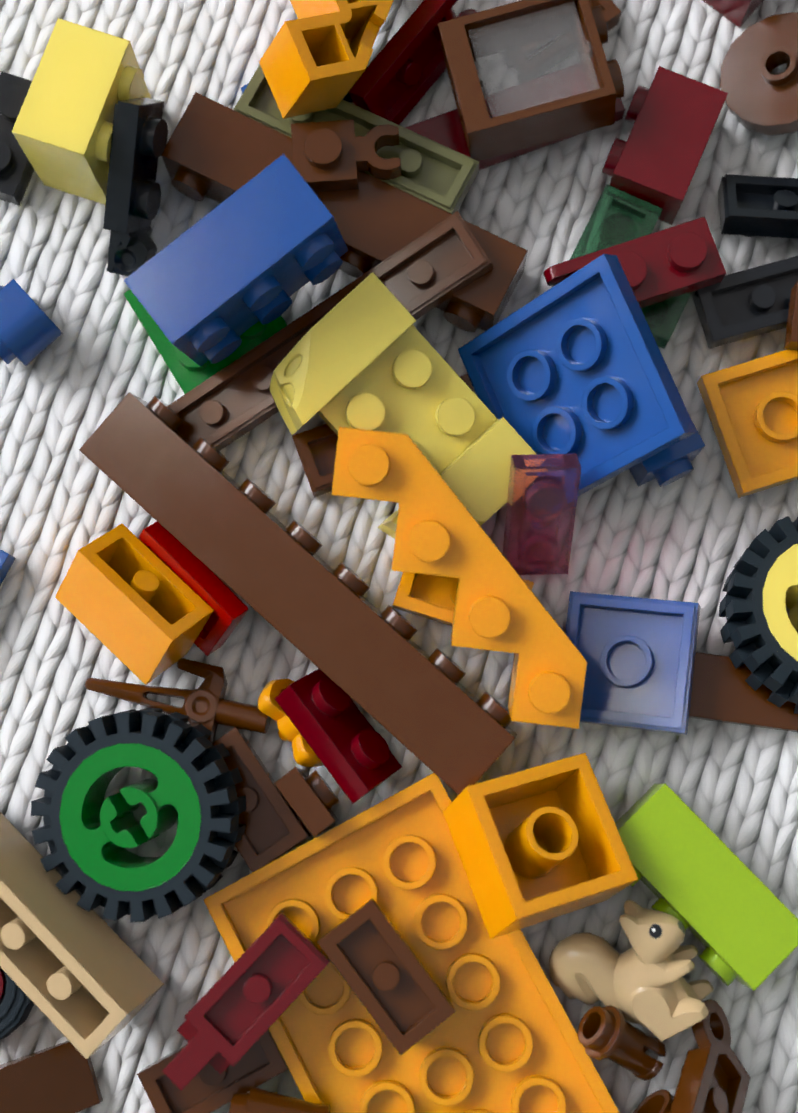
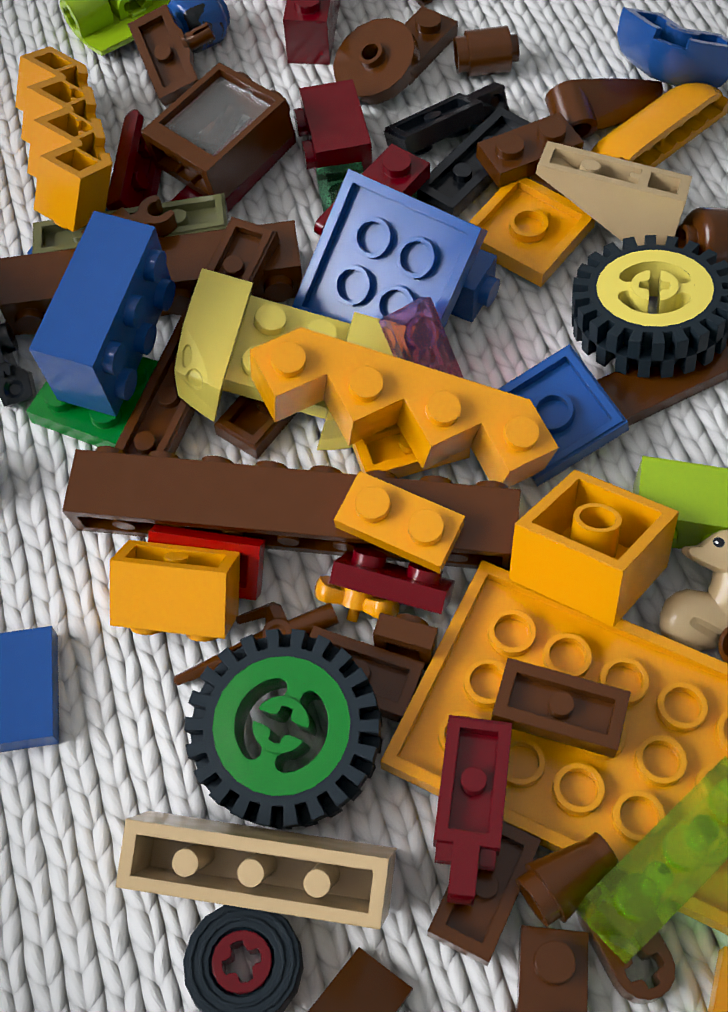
camera: 35 degrees left, 20 degrees down
none -> light orange plate [334,471,465,574]

